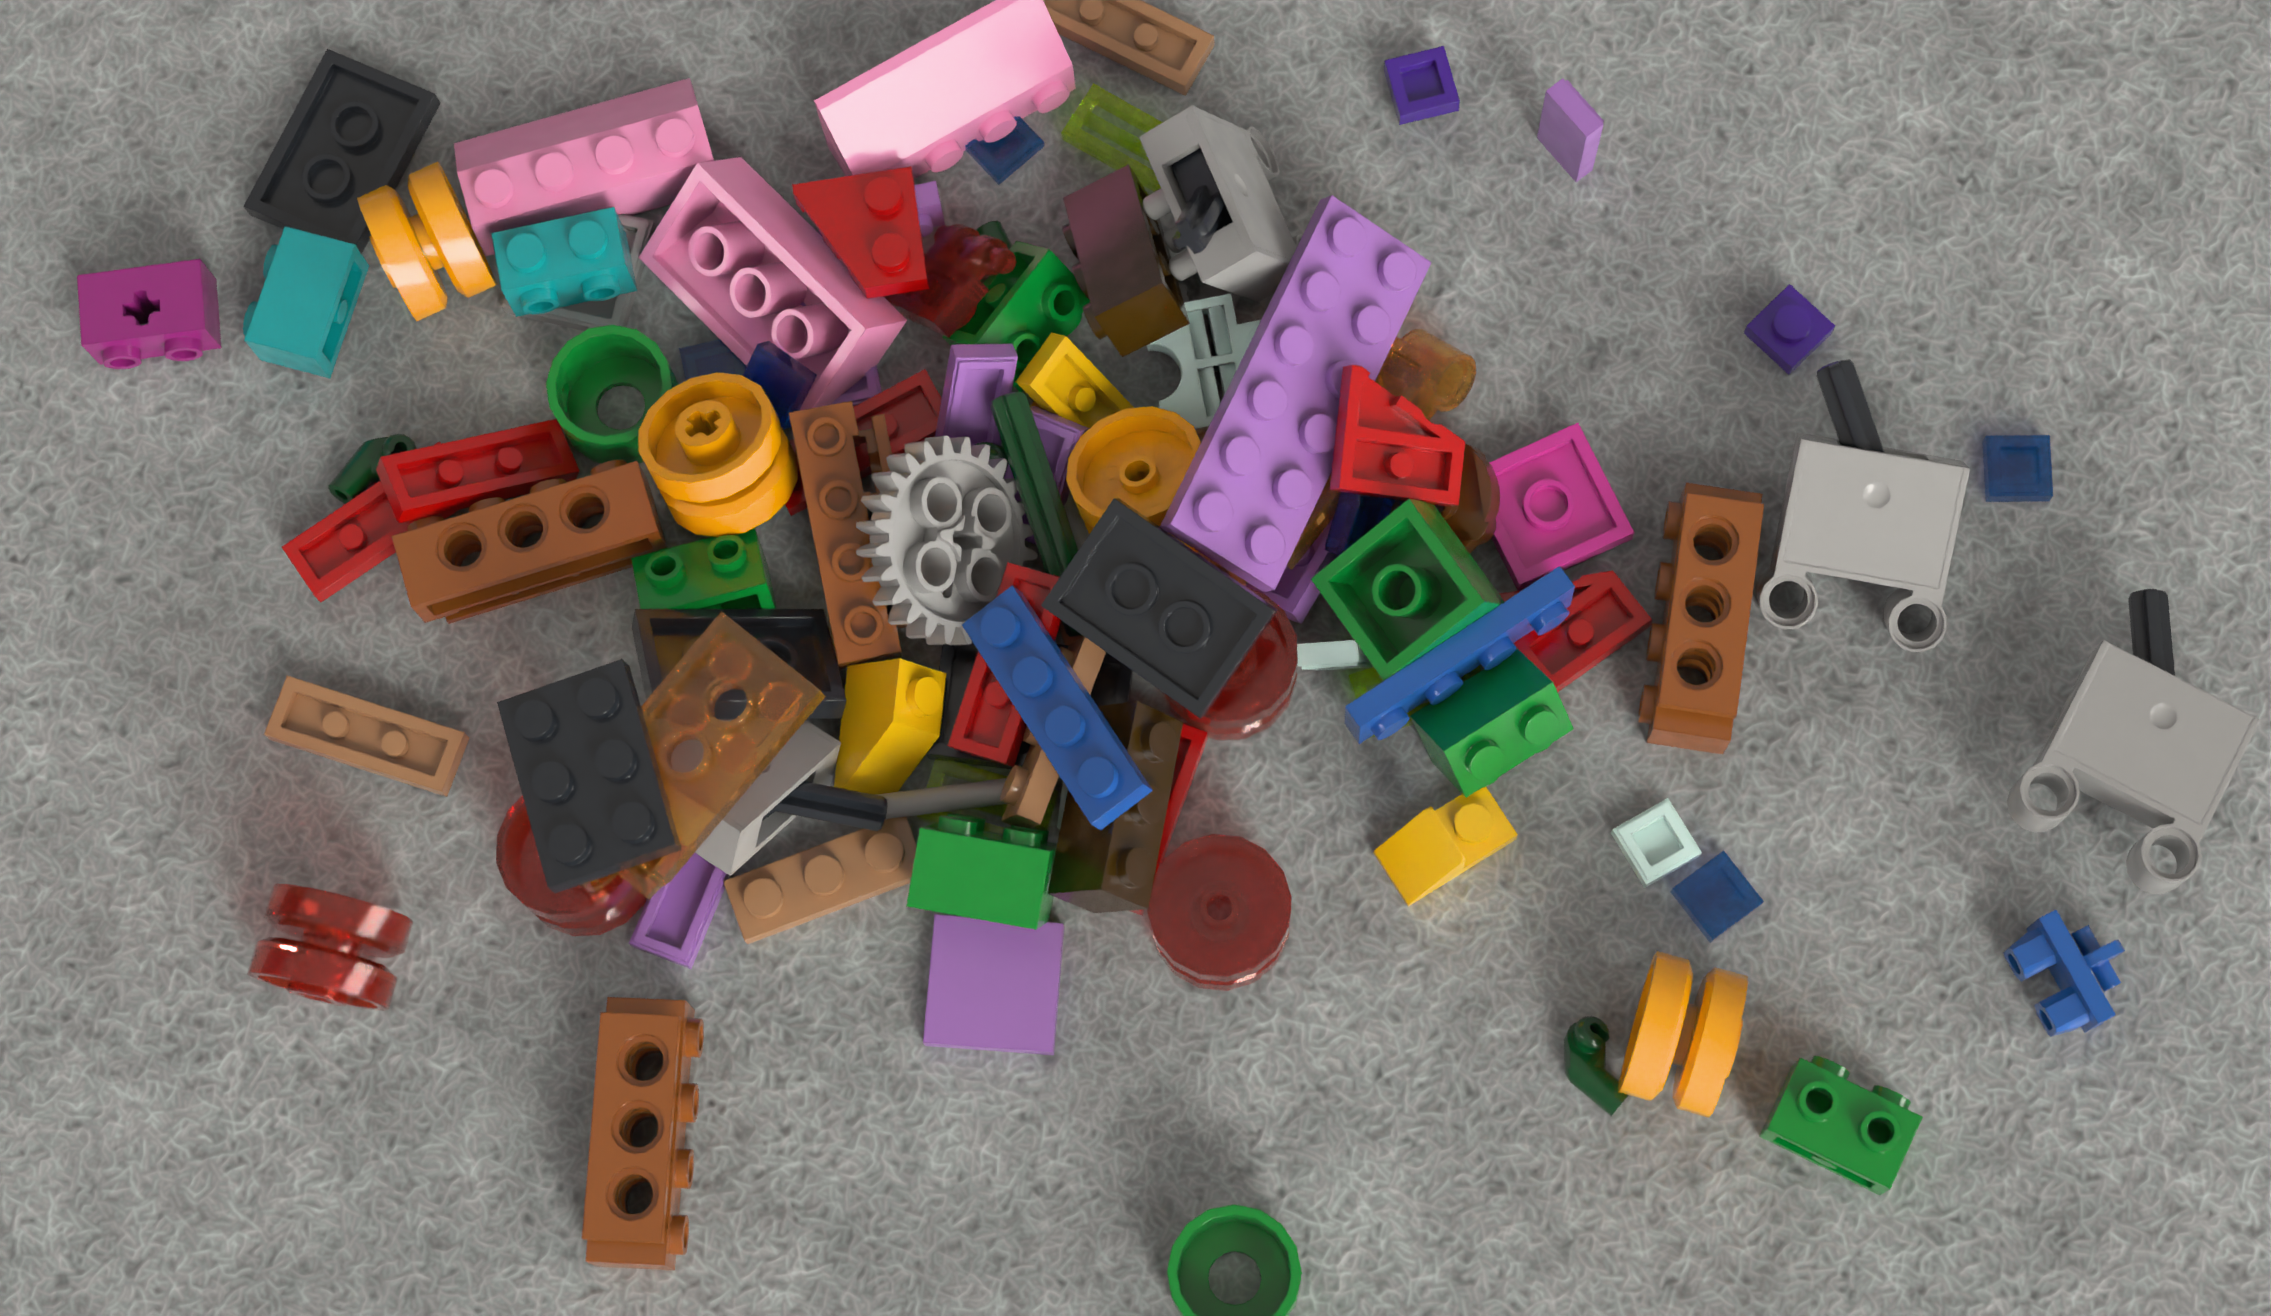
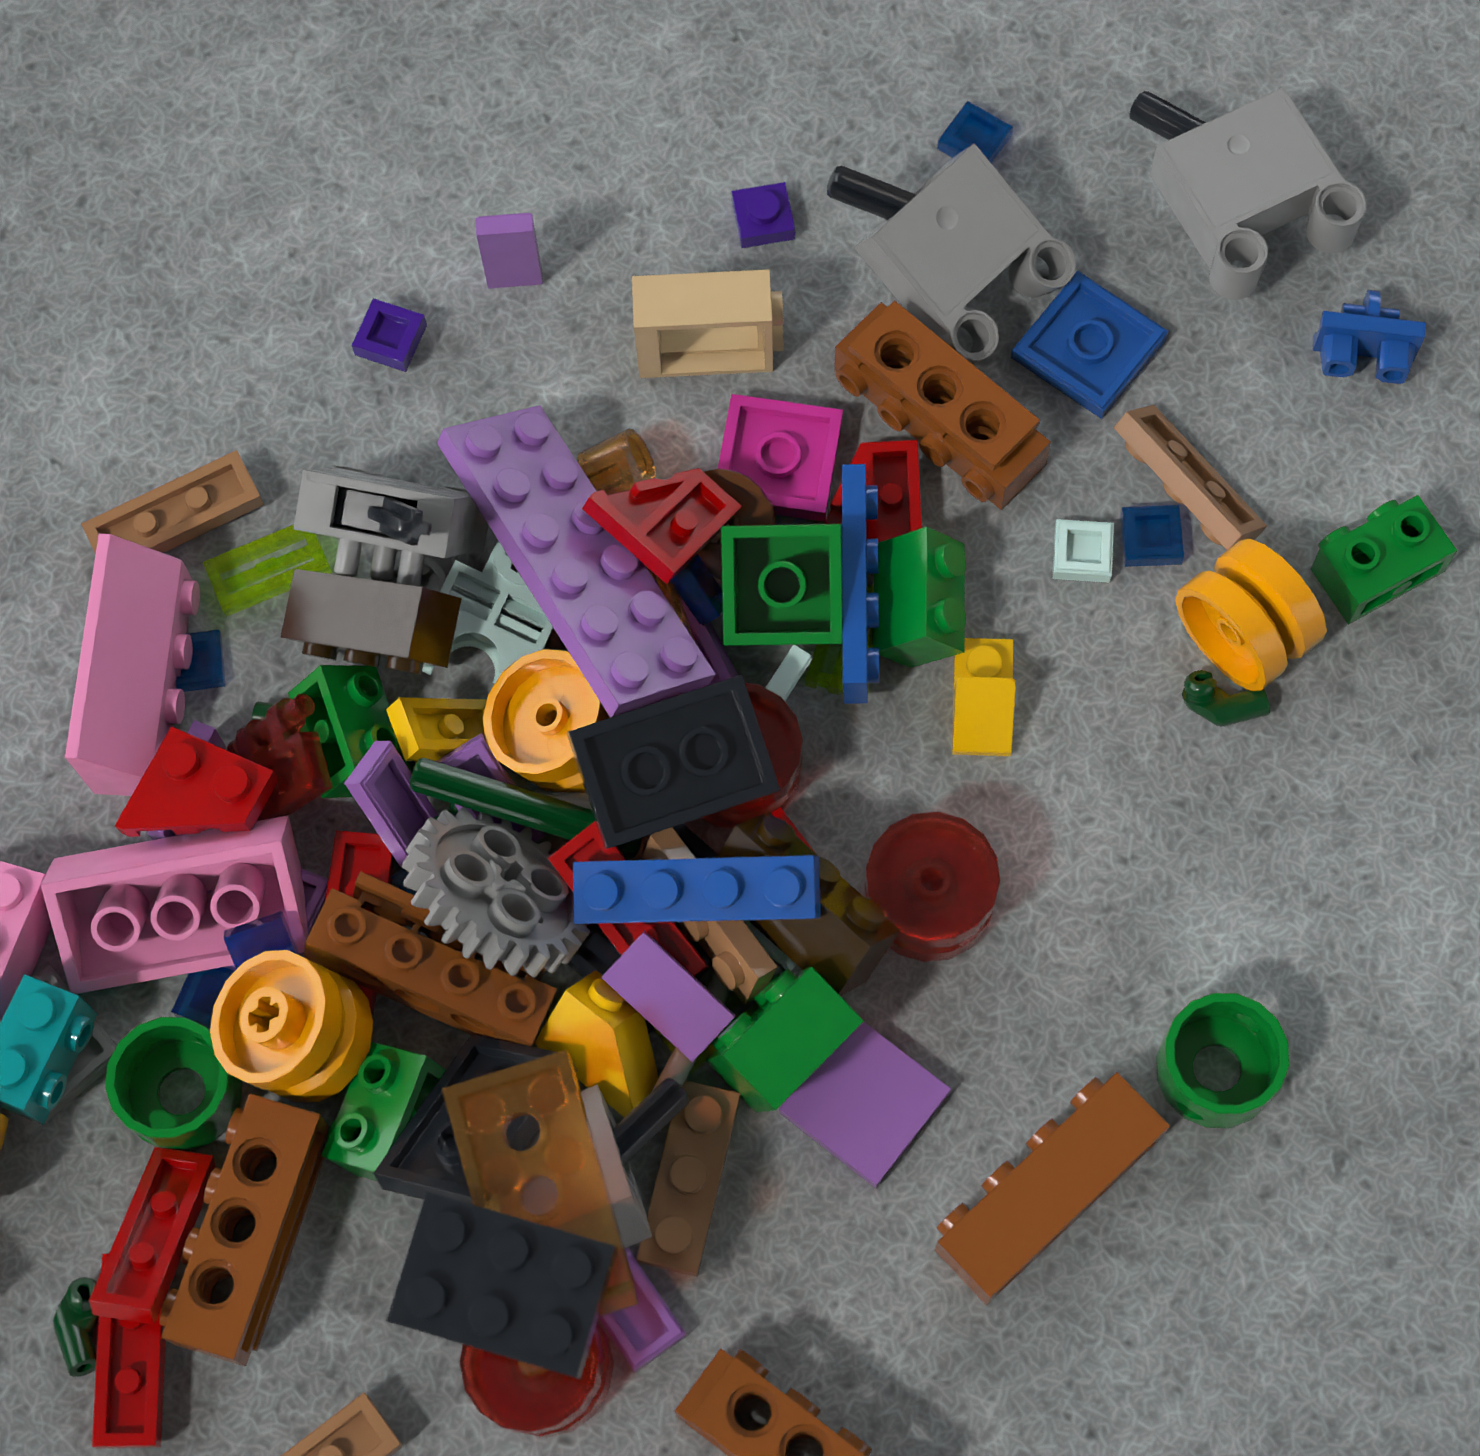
camera: 60 degrees left, 5 degrees down
none -> medium lavender tile [601,931,735,1062]
none -> tan window [632,269,784,378]
none -> dark orange brick [935,1072,1170,1306]
none -> blue tile [1011,271,1169,419]
none -> medium nougat plate [1113,405,1267,550]

